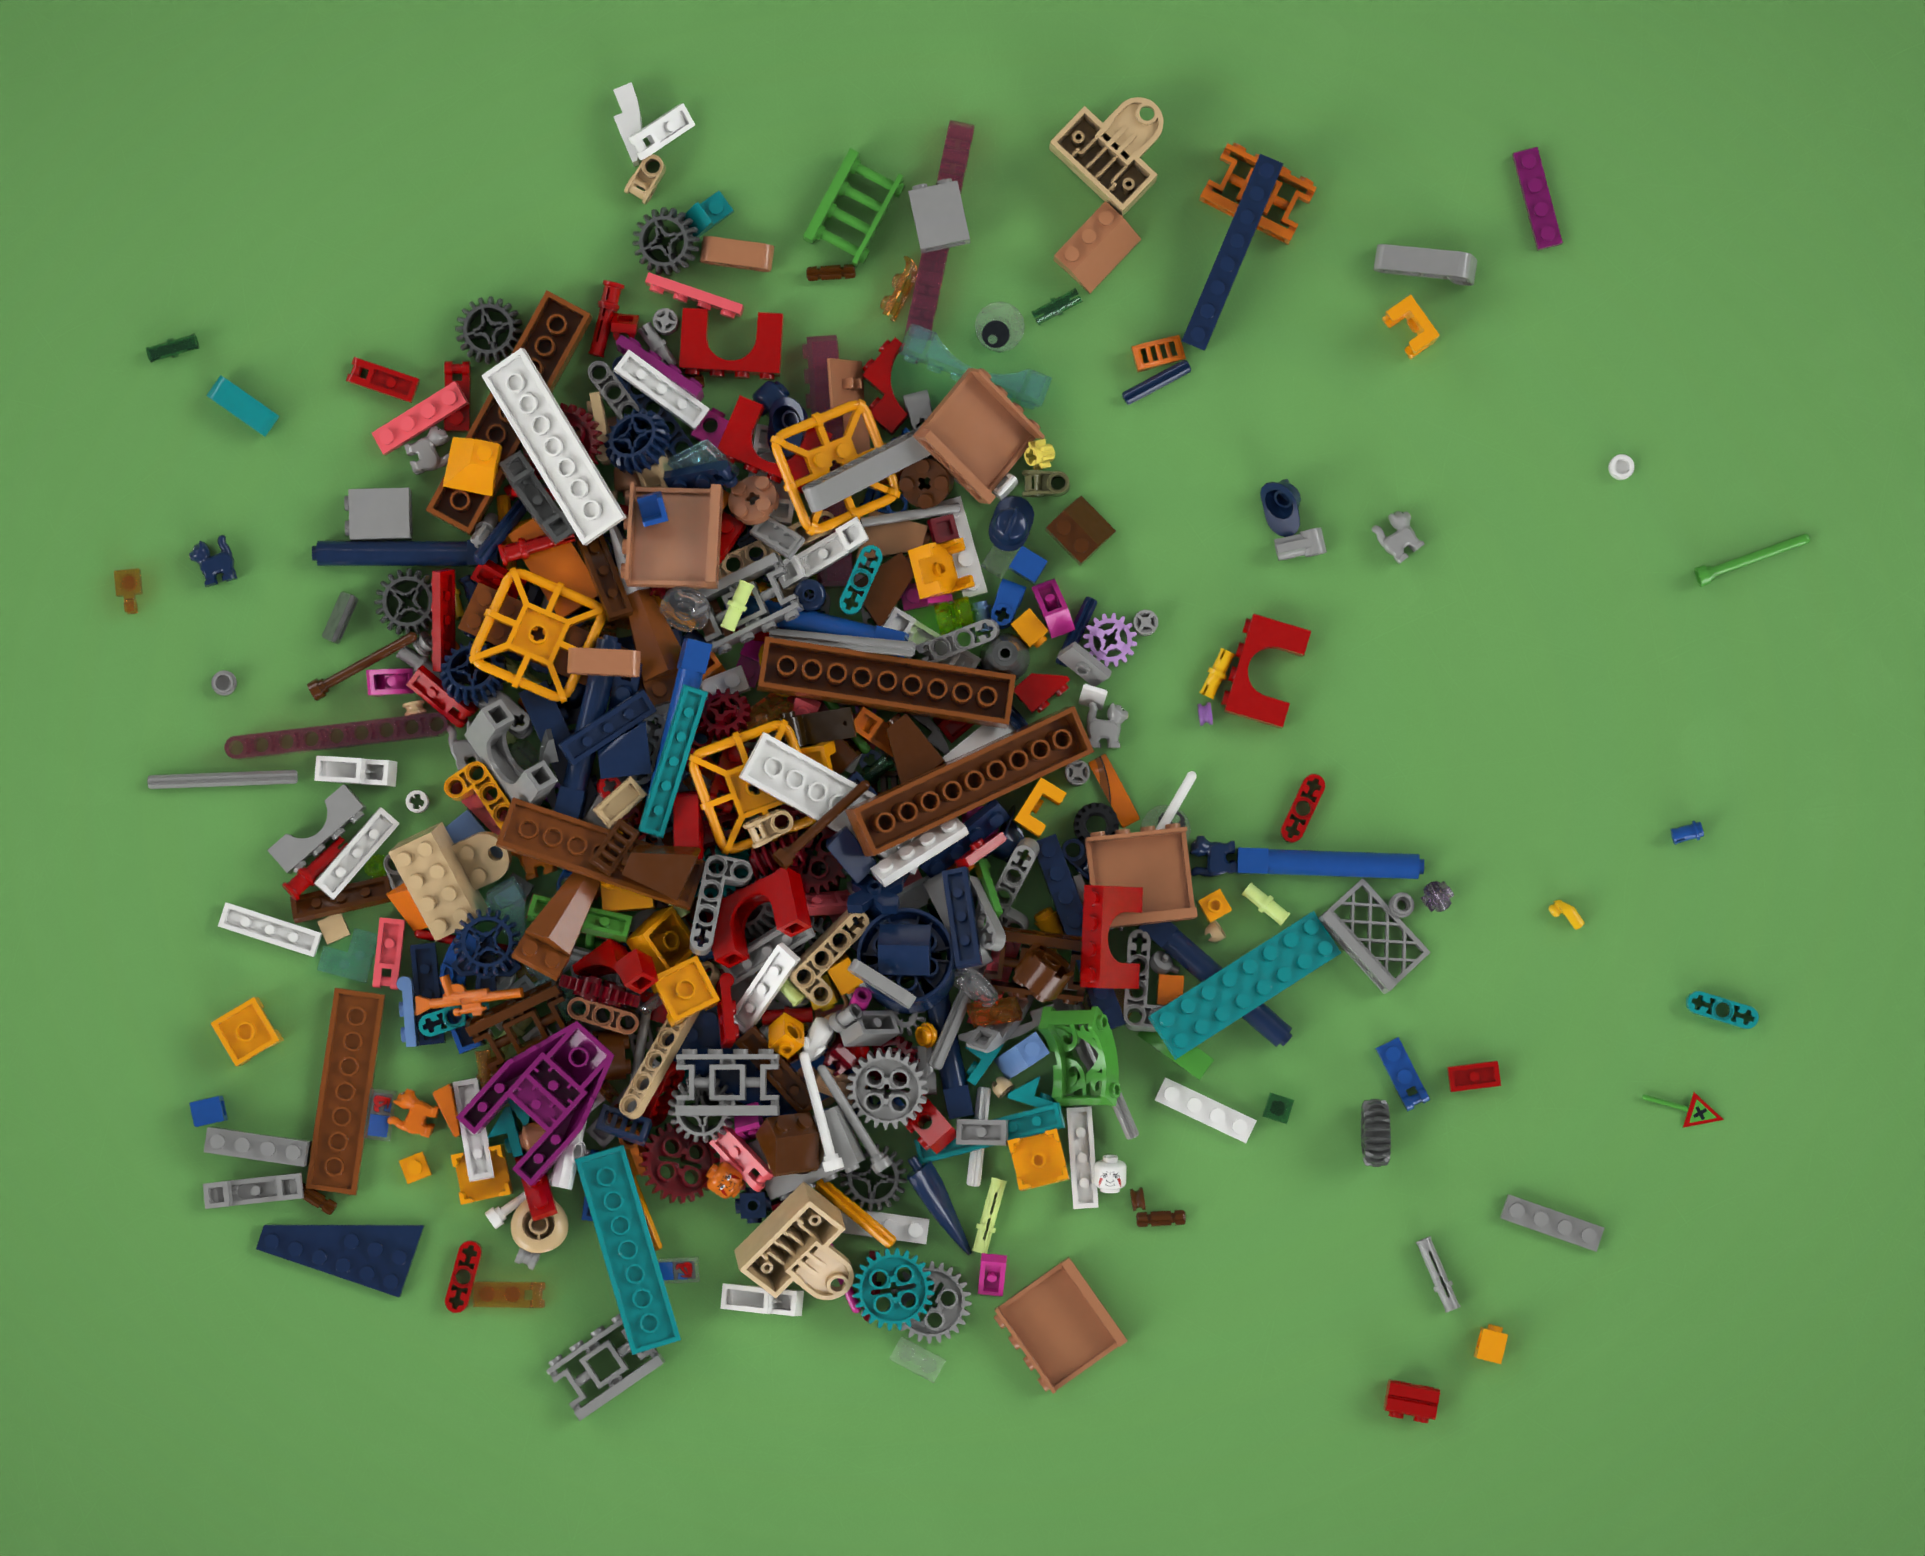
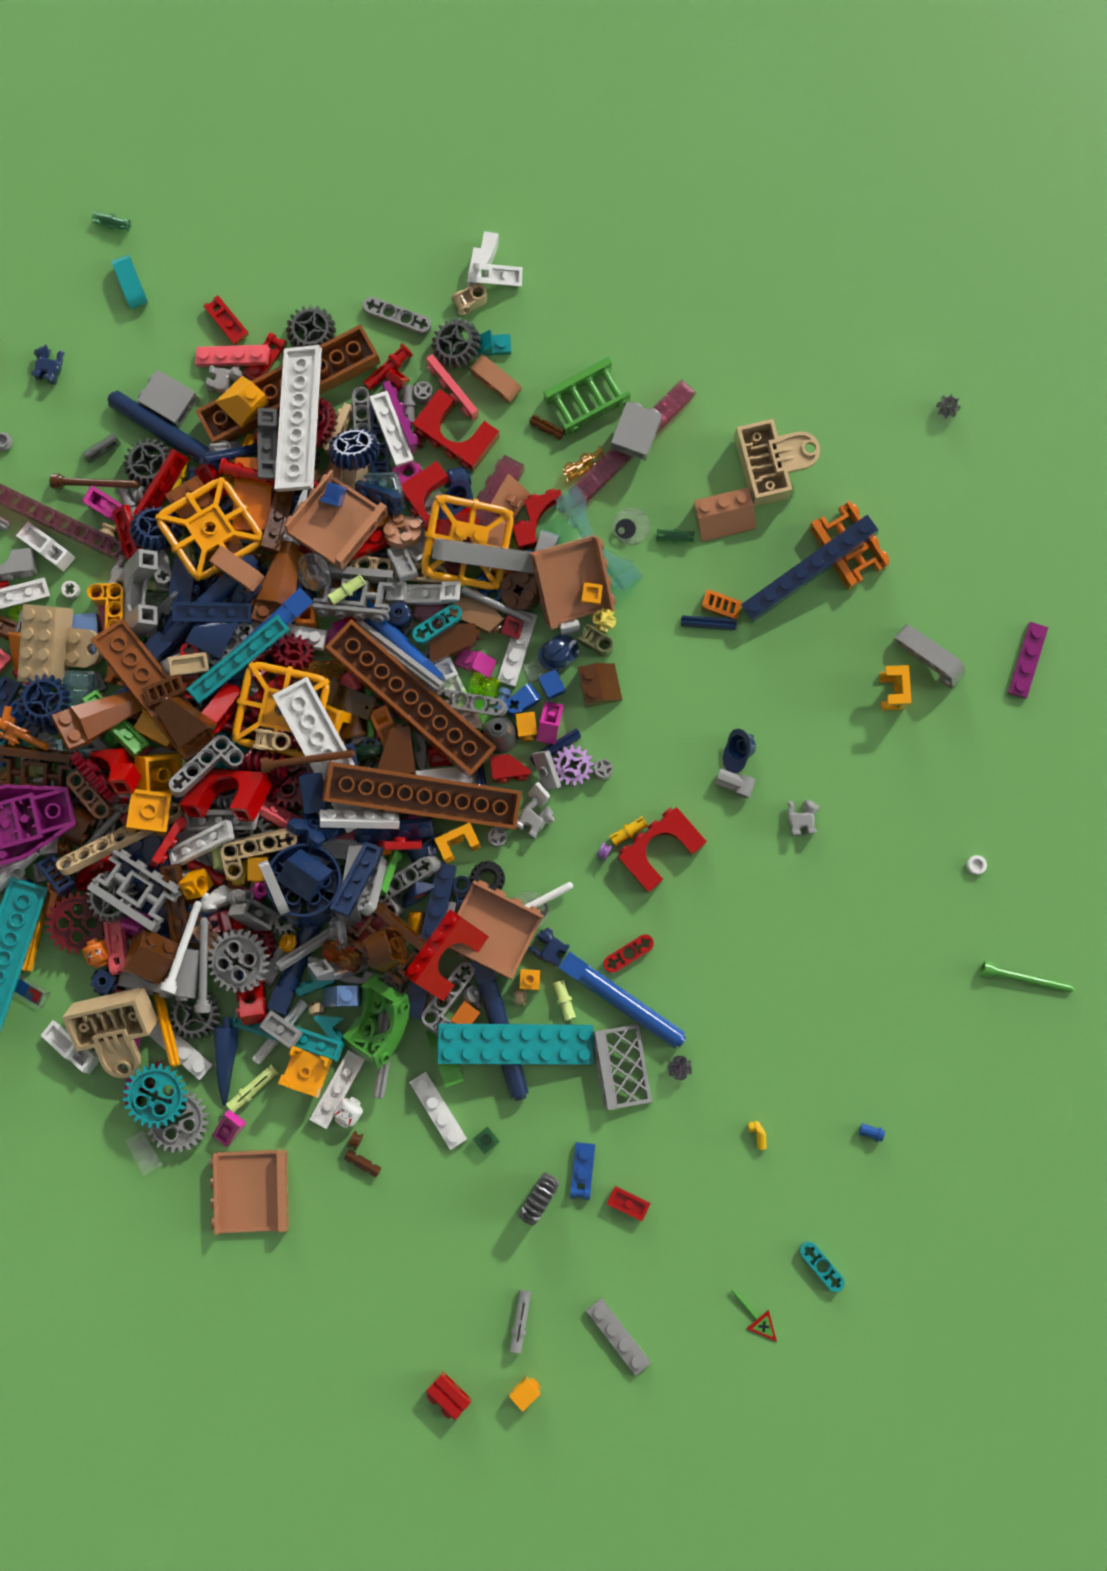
camera: 30 degrees right, 5 degrees down
light orange panel [908,538,975,599] -> none
orange sticker [1088,754,1140,828] -> none
light grey plate [1389,892,1414,918] -> none
none -> light grey beam [363,297,431,335]
none -> dark blue slope [402,881,434,908]
none -> light orange plate [581,582,603,605]

